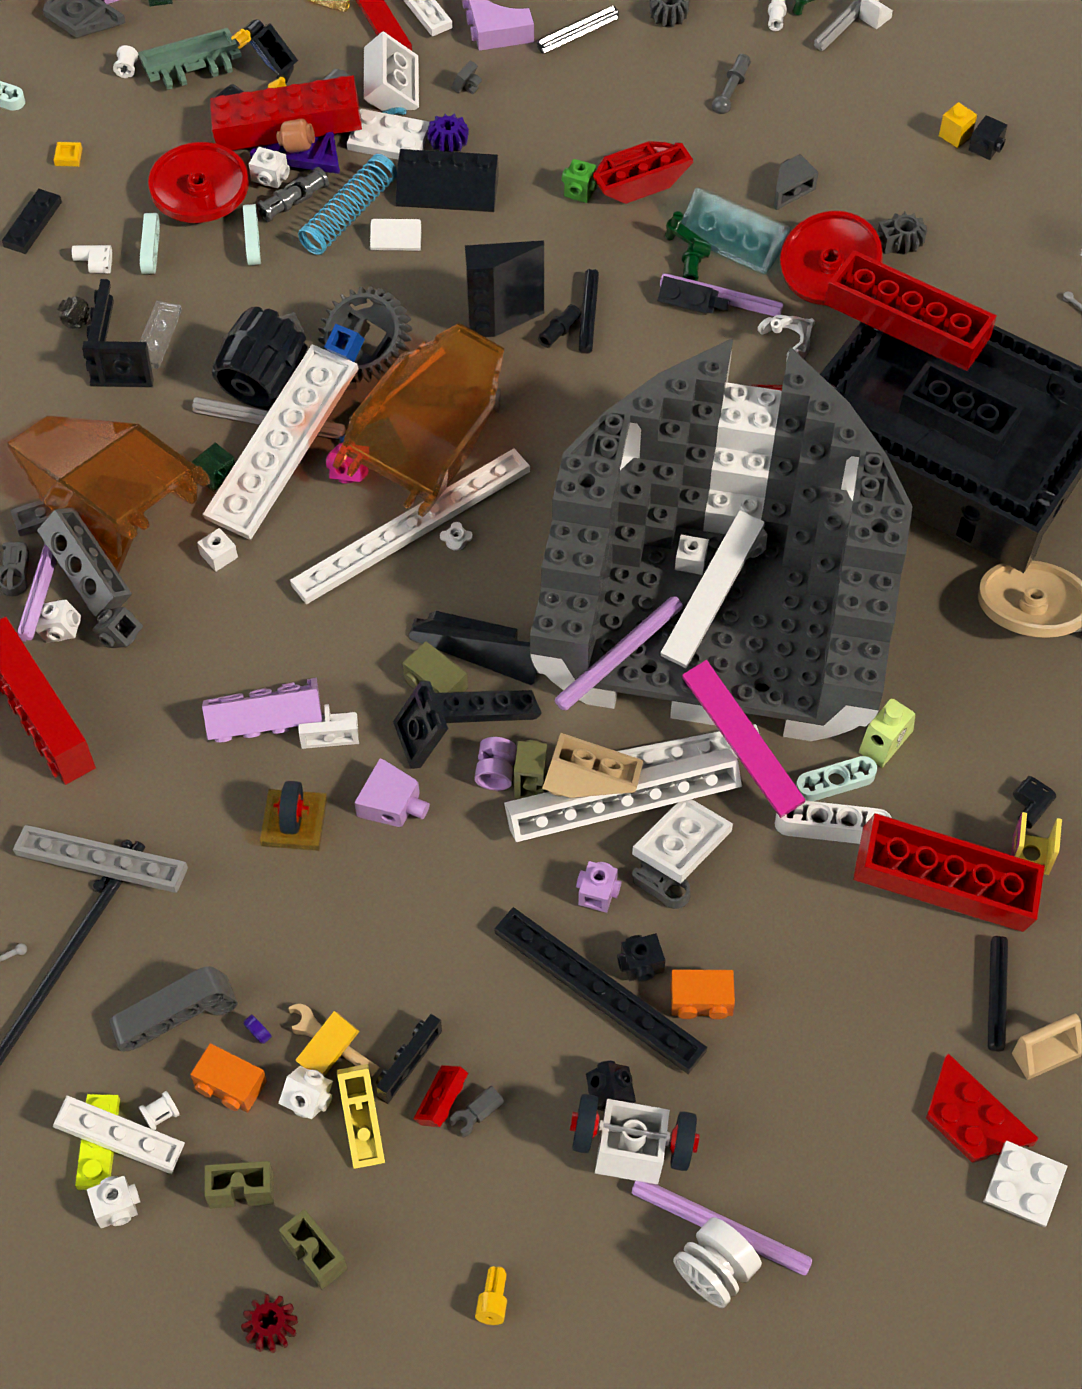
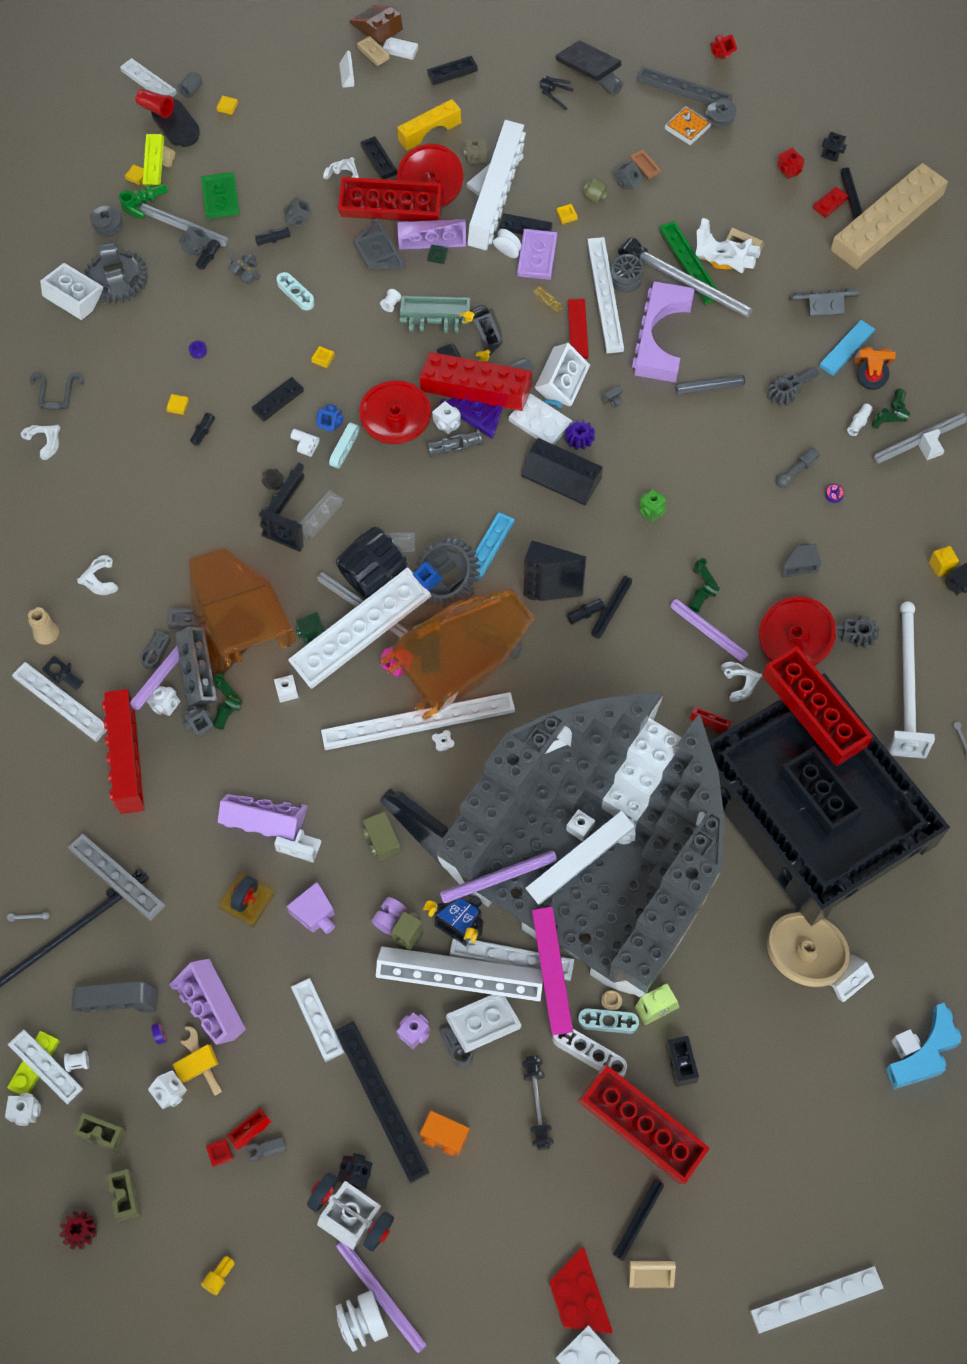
camera: 25 degrees right, 5 degrees up
orange brick [190,1043,267,1113] -> none
light aqua beam [243,204,261,266] -> none
nougat head [277,119,315,153] -> none
medium azure piece [298,154,397,255] -> none
light yellow slope [337,1064,385,1169] -> none
white slope [370,219,422,251] -> none
black plate [376,1014,442,1104] -> none
black bracket [393,681,541,769] -> none
tan slope [542,733,644,798] -> none
red wedge [593,141,693,204] -> none
black brick [617,933,666,982] -> none
black hinge [657,276,730,314] -> none
clear light blue slope [681,187,792,274] -> none
light yellow piece [1011,812,1062,875] -> none
black piece [1013,776,1056,829] -> none
none -> lavender wedge [169,959,246,1045]
none -> red tile [206,1138,234,1168]
none -> dark green pin [213,674,243,730]
none -> white tile [291,978,344,1062]
none -> blue brick [316,404,344,431]
none -> torso [423,896,484,947]
none -> medium azure tile [475,512,515,579]
none -> black axle [522,1056,554,1150]
none -> tan plate [601,990,622,1011]
none -> black brick [666,1036,699,1087]
none -> tile [825,484,844,503]
none -> white piece [887,601,935,759]

